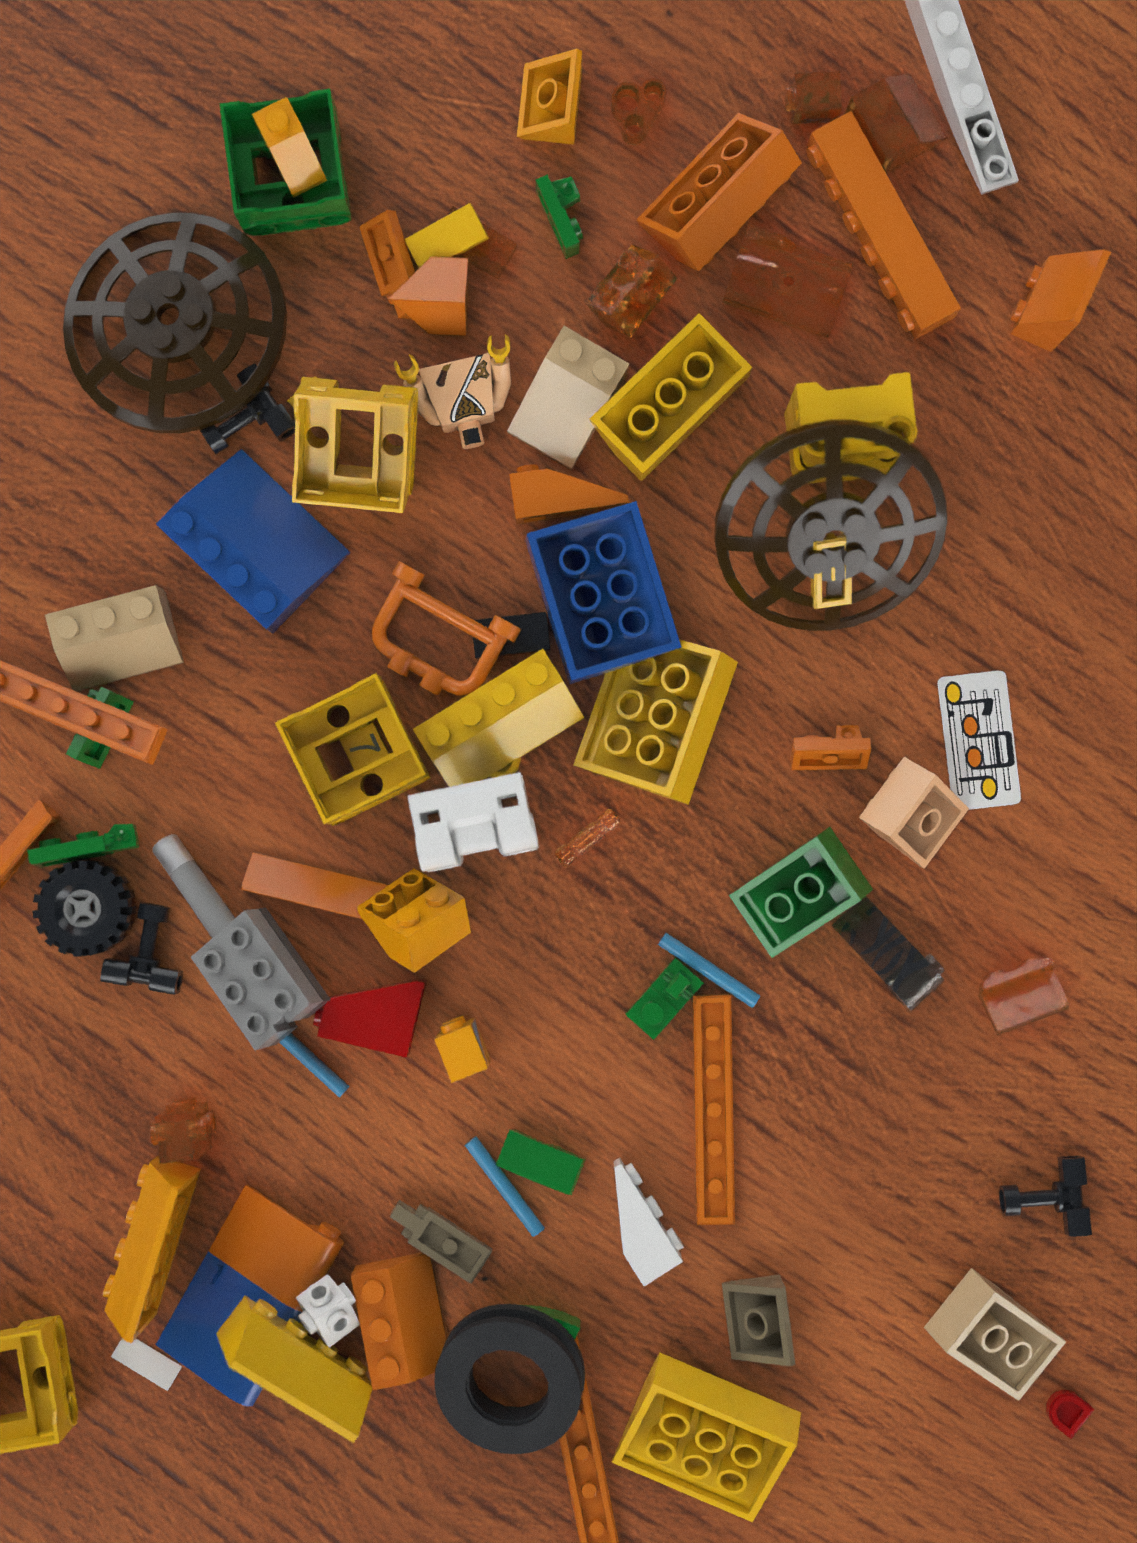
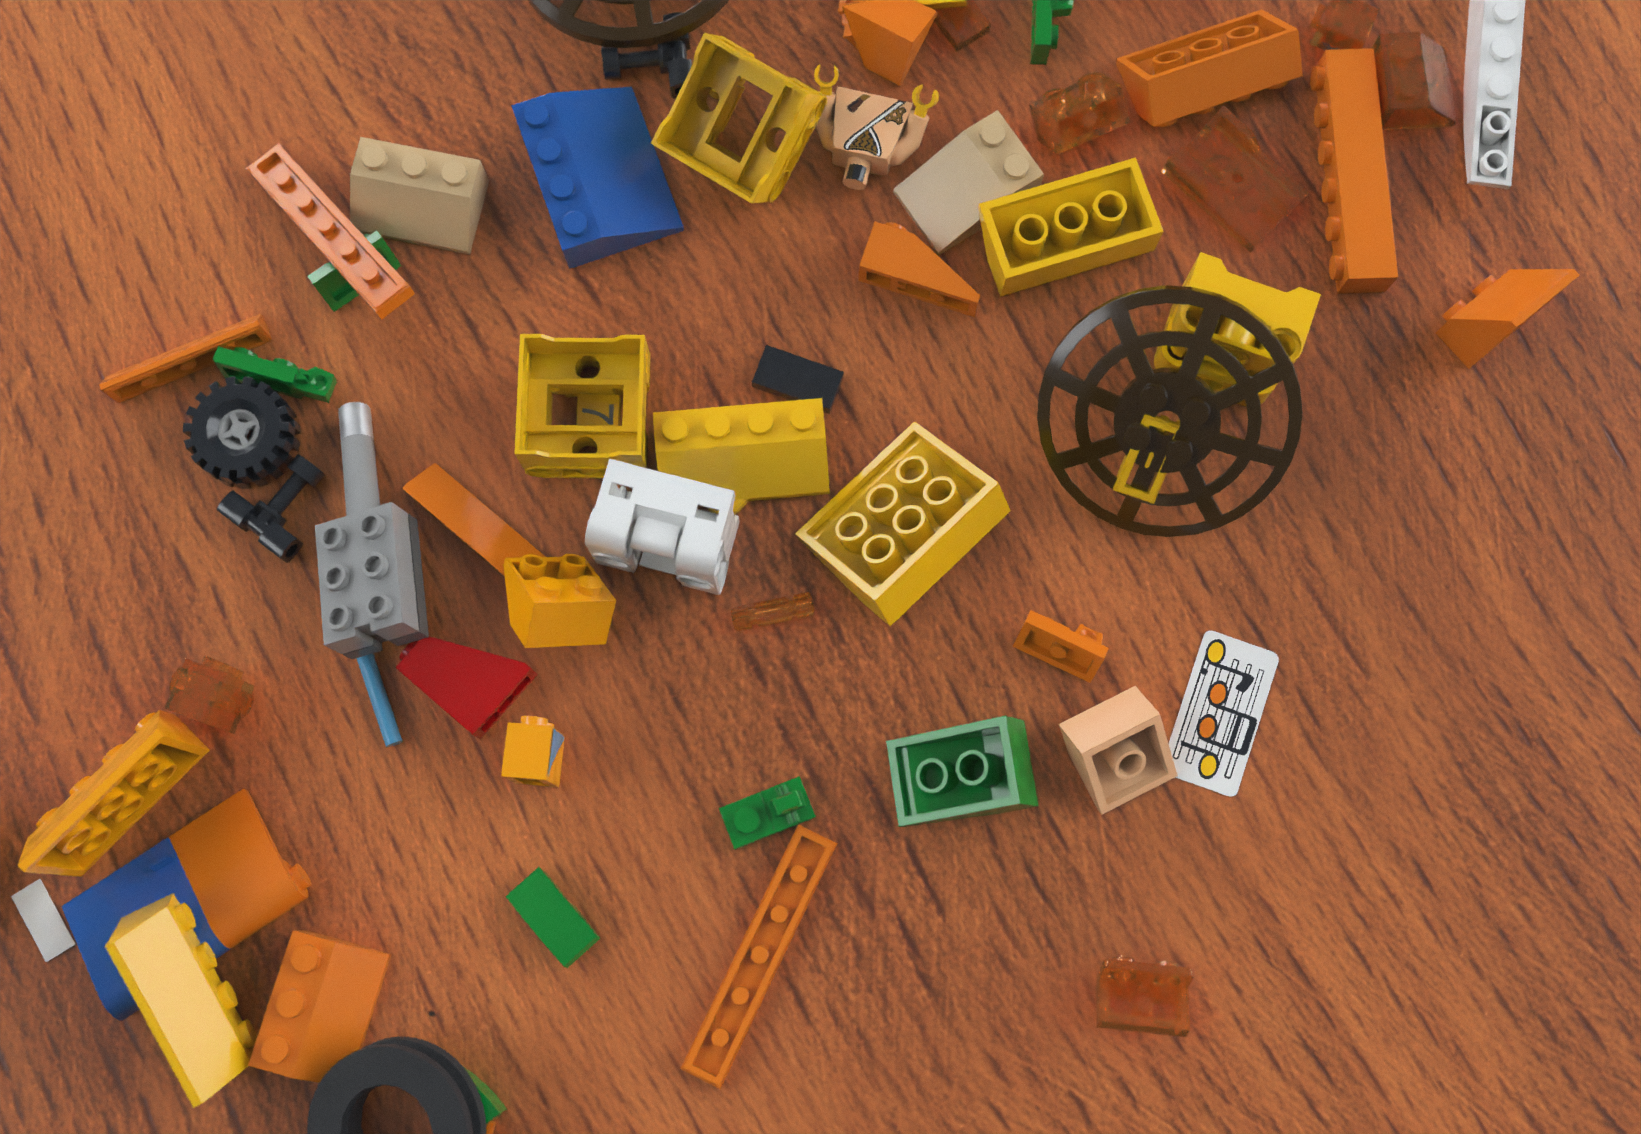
camera: 25 degrees right, 10 degrees down
white brick [296,1274,360,1347] -> none
orange bar [372,560,522,696] -> none
dark tan hinge [390,1200,493,1284] -> none
dark azure bar [464,1136,545,1237] -> none
blue slope [525,501,681,684] -> none
white slope [614,1158,684,1286] -> none
dark azure bar [658,933,760,1008] -> none
clear smoke door [832,896,945,1012] -> none

